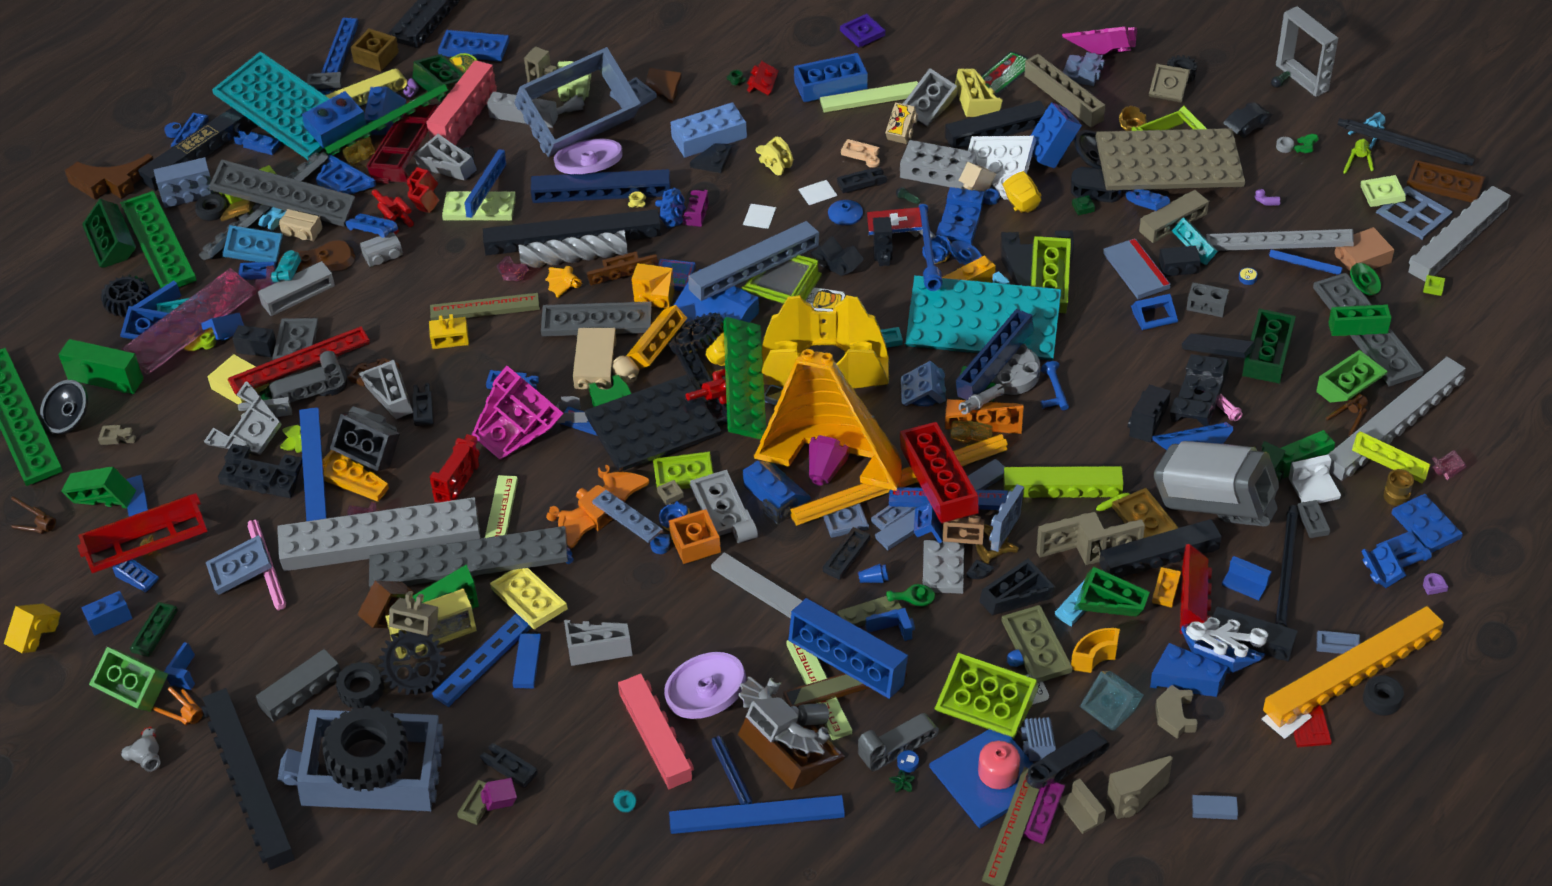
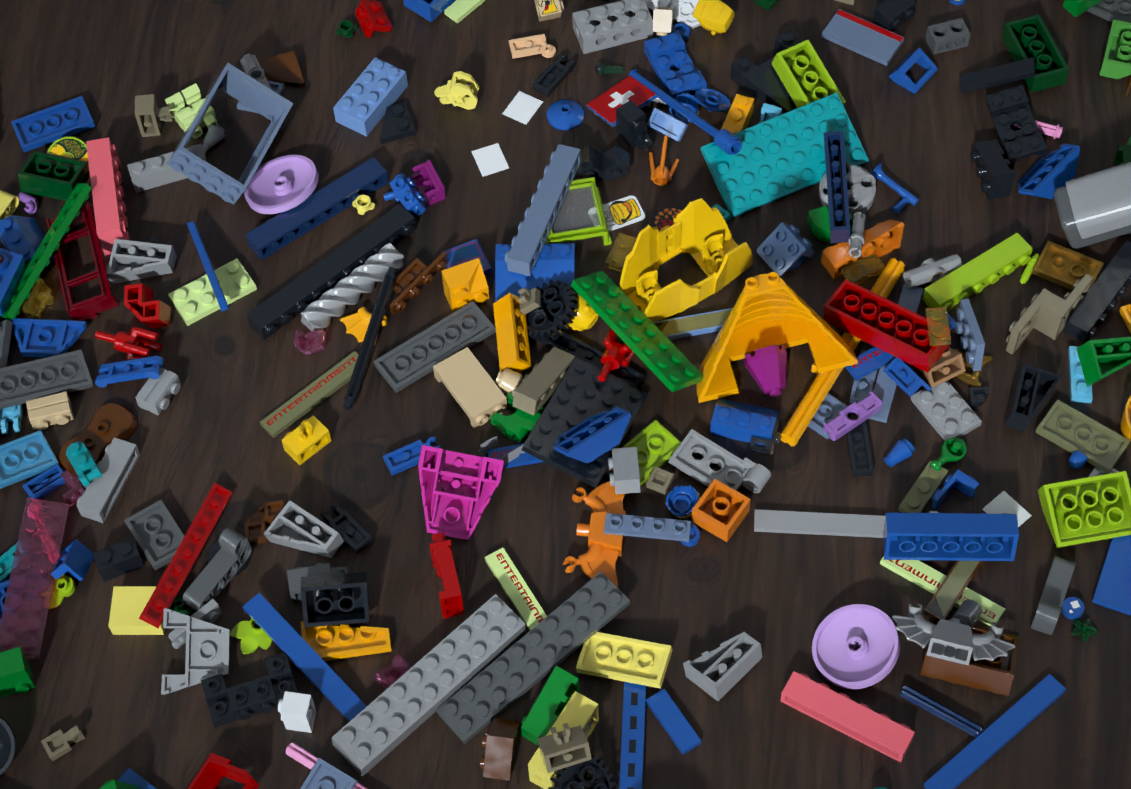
camera: 35 degrees left, 10 degrees up
none -> light grey piece [240,53,272,90]
none -> white brick [278,691,317,733]
none -> black piece [343,267,397,410]
none -> dark tan brick [512,347,575,416]
none -> dark tan tile [518,287,540,314]
none -> blue wedge [554,407,631,463]
none -> light grey brick [608,447,640,494]
none -> medium blue tile [647,108,688,142]
none -> orange plant [649,135,679,185]
none -> medium lavender piece [823,392,882,441]
none -> light grey piece [903,254,963,288]
none -> clear yellow plate [925,307,951,346]
none -> white sticker [982,491,1032,527]

